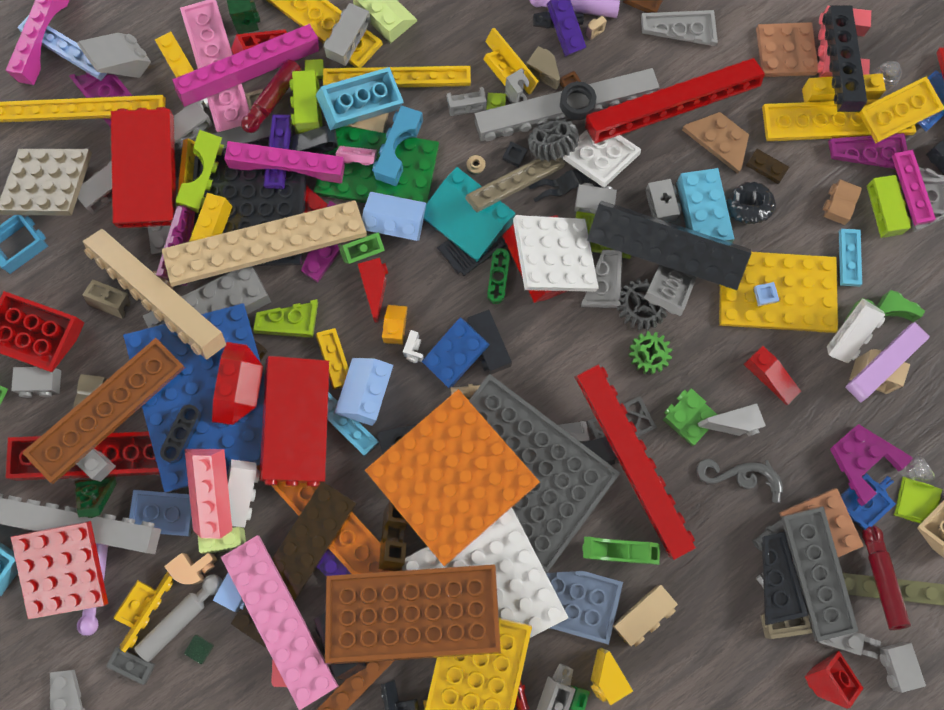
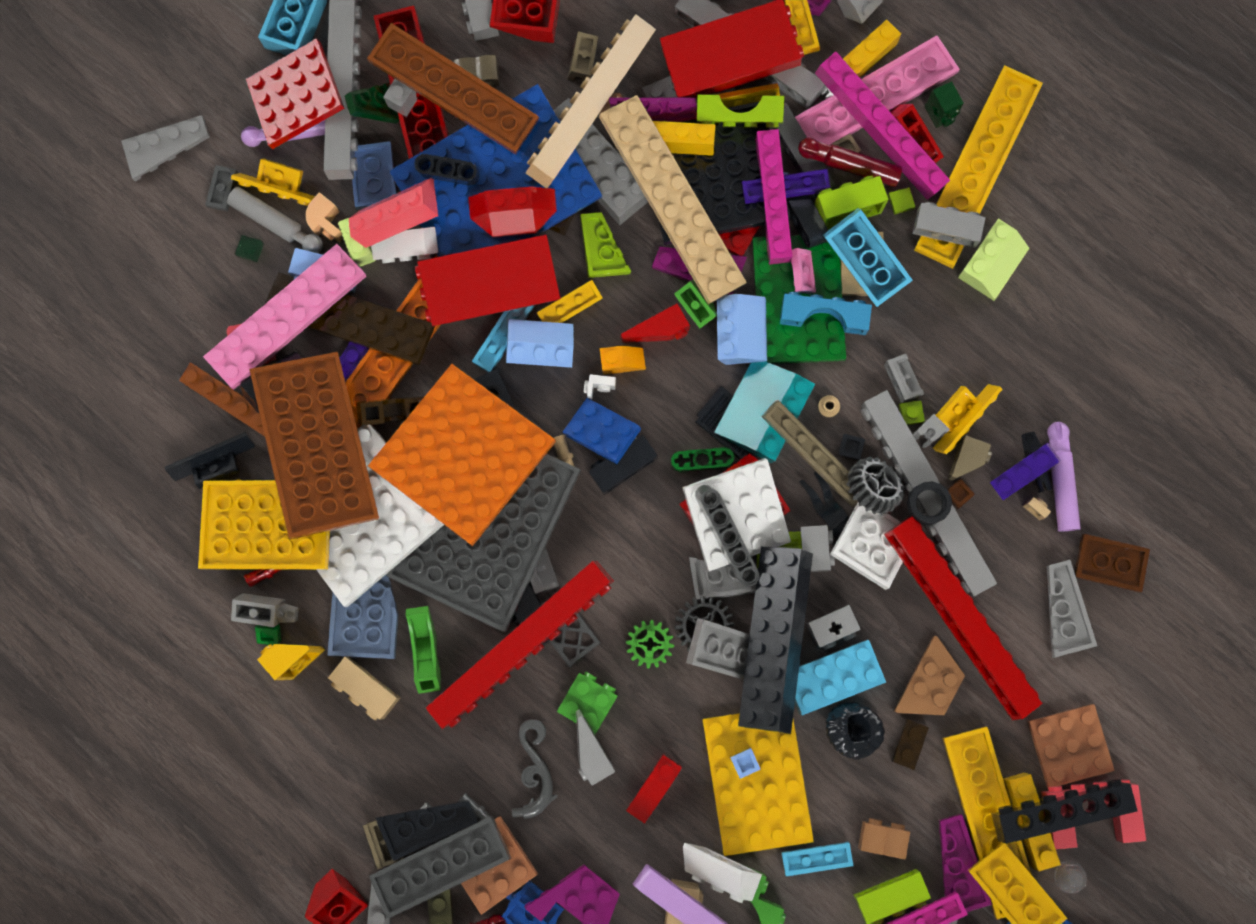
camera: 85 degrees right, 5 degrees up
yellow plate [323,66,471,87] -> none
none -> dark grey beam [695,485,759,586]

